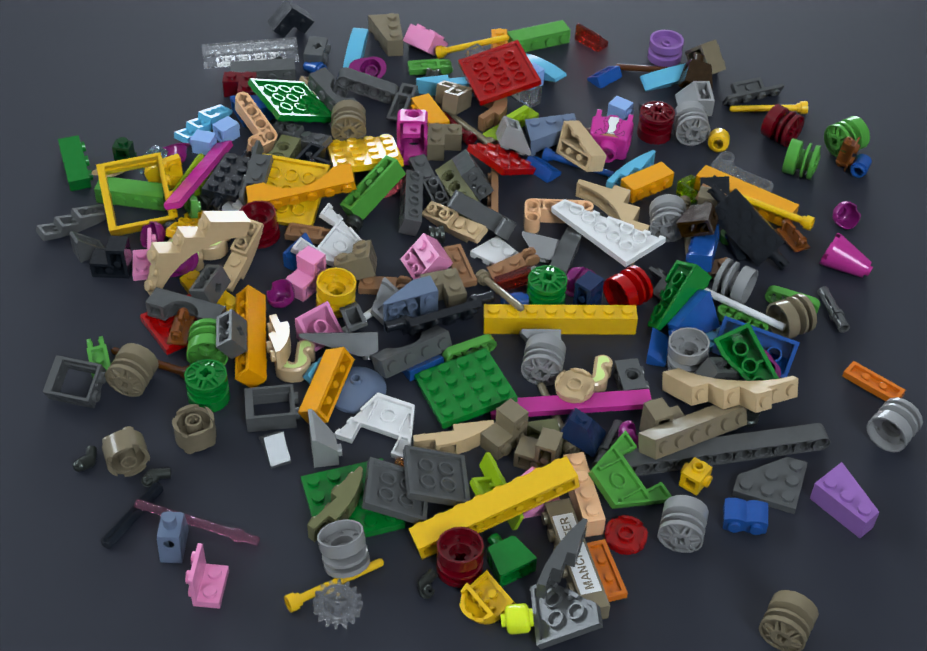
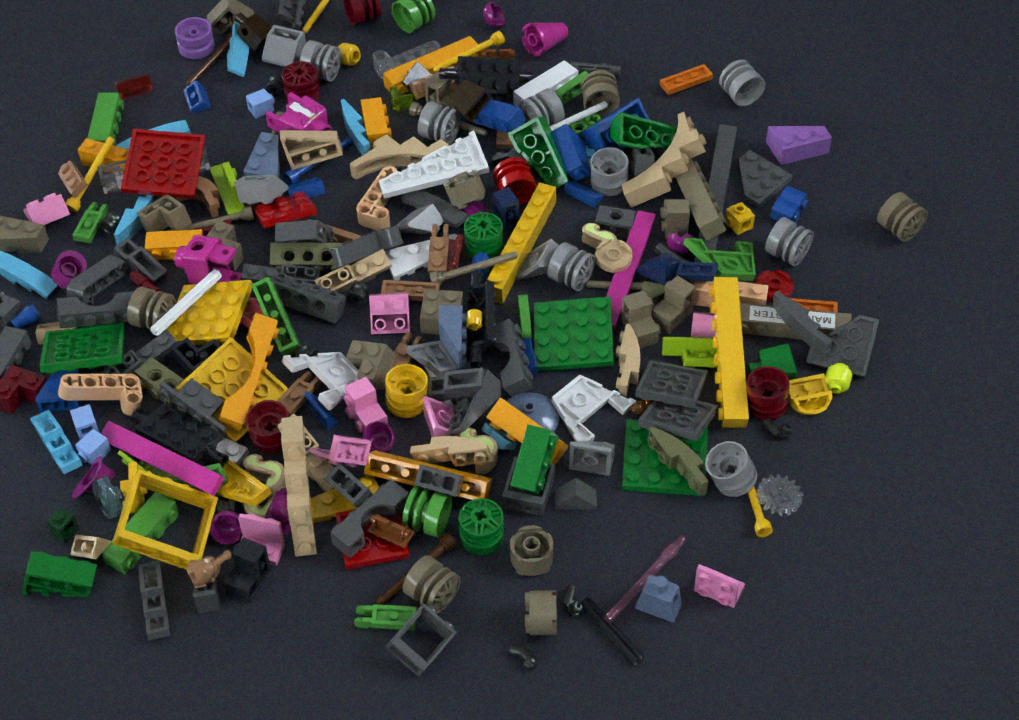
camera: 65 degrees left, 5 degrees up
none -> medium nougat plate [58,160,88,198]
none -> dark red axle [129,270,161,292]
none -> white axle [150,269,222,336]
none -> medium nougat piece [186,550,232,588]
none -> bright pink bracket [310,435,372,468]
none -> dark tan brick [443,170,486,209]
none -> yellow hose [466,309,482,331]
none -> green wedge [510,424,559,494]
none -> white brick [513,60,578,107]
none -> dark blue plate [676,262,718,282]

